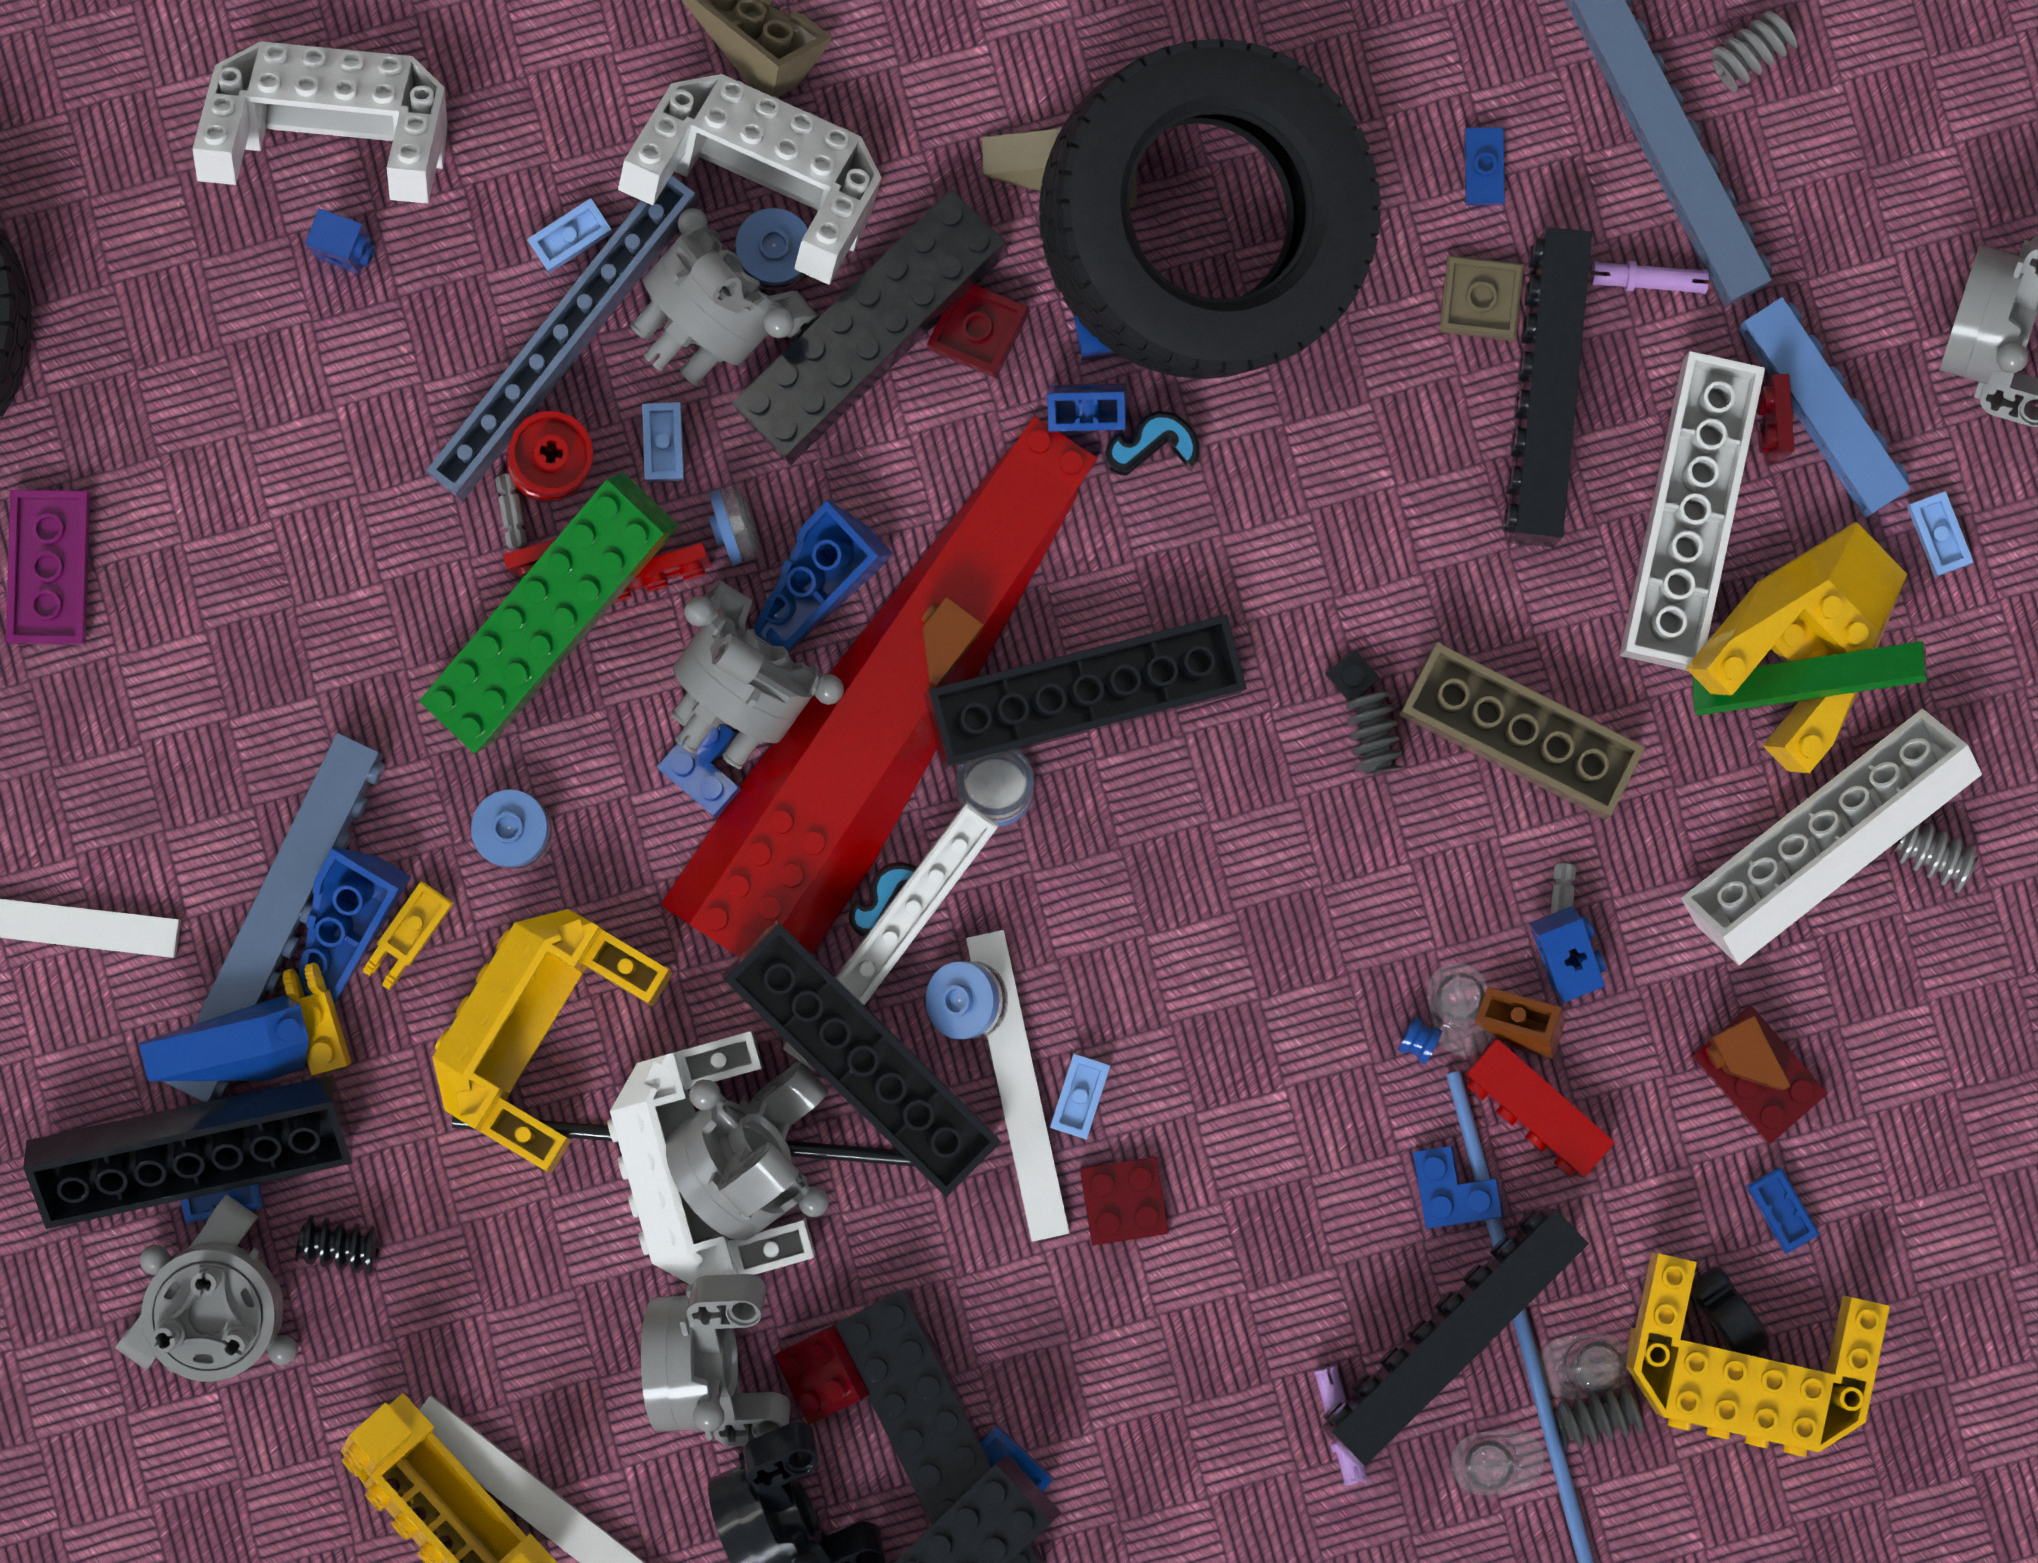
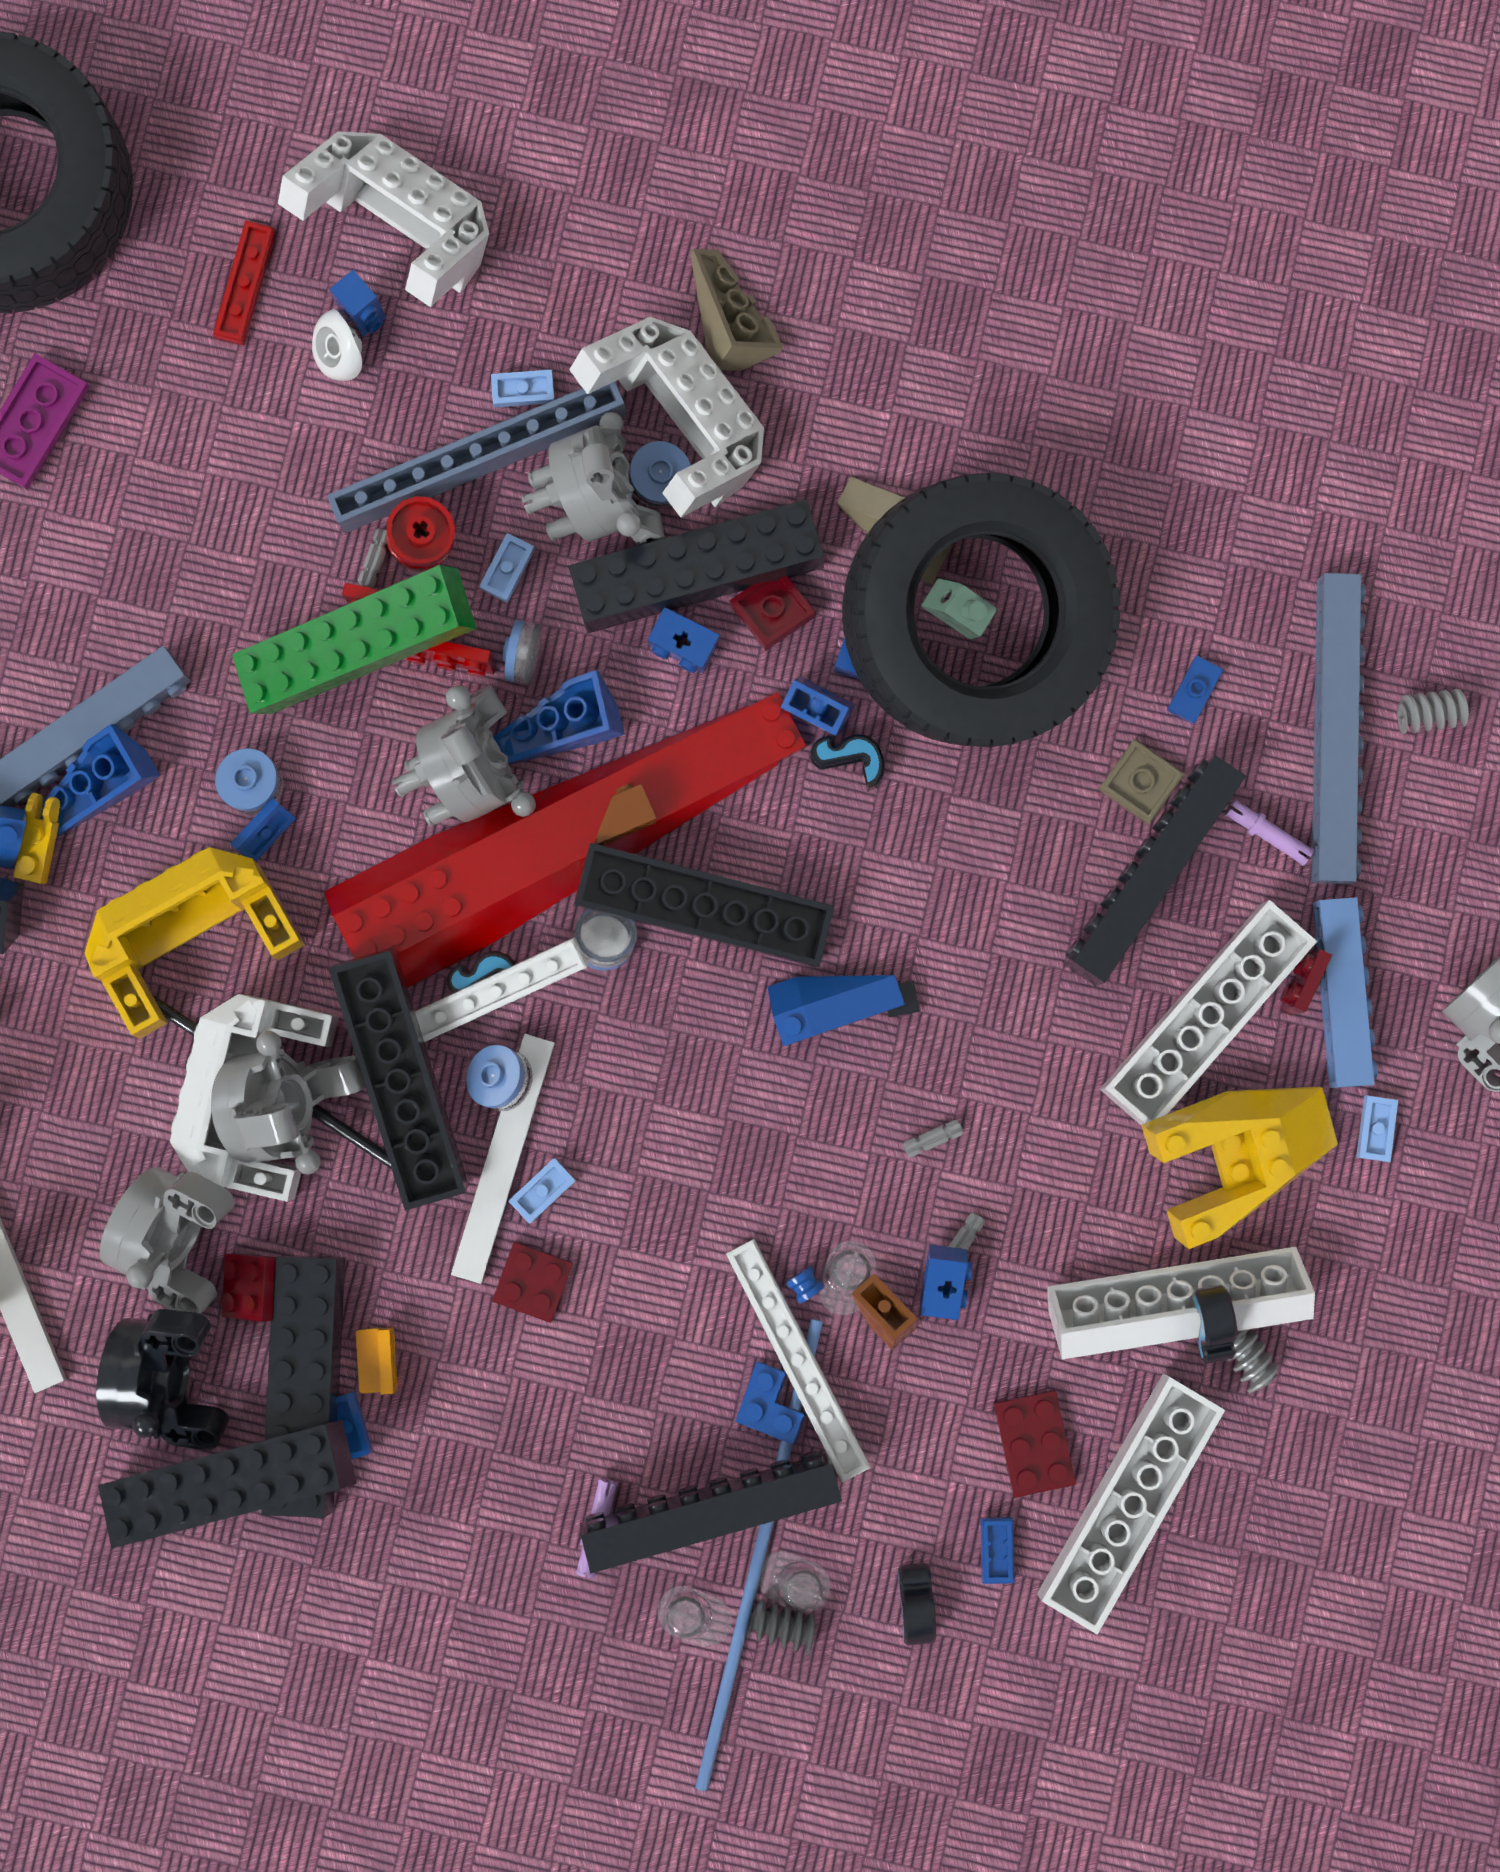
camera: 25 degrees right, 0 degrees up
yellow hinge [362,881,455,990] -> none
plate [656,724,741,818] -> none
dark grey piece [1346,692,1404,774] -> none
dark tan brick [1398,642,1645,820] -> none
red brick [1463,1039,1615,1178] -> none
yellow wedge [1626,1252,1890,1457] -> none
green tile [1693,641,1927,716] -> none
dark orange slope [1706,1016,1790,1090] -> none
none -> red tile [213,220,277,346]
none -> blue plate [230,798,296,862]
none -> white hat [312,309,362,381]
none -> light orange panel [356,1327,398,1395]
none -> blue brick [648,607,720,673]
none -> white tile [726,1239,871,1483]
none -> blue wedge [767,975,905,1046]
none -> light grey axle [903,1120,963,1157]
none -> sand green torso [921,579,997,639]
none -> white brick [1037,1373,1225,1635]
none -> black animal [1193,1285,1238,1363]

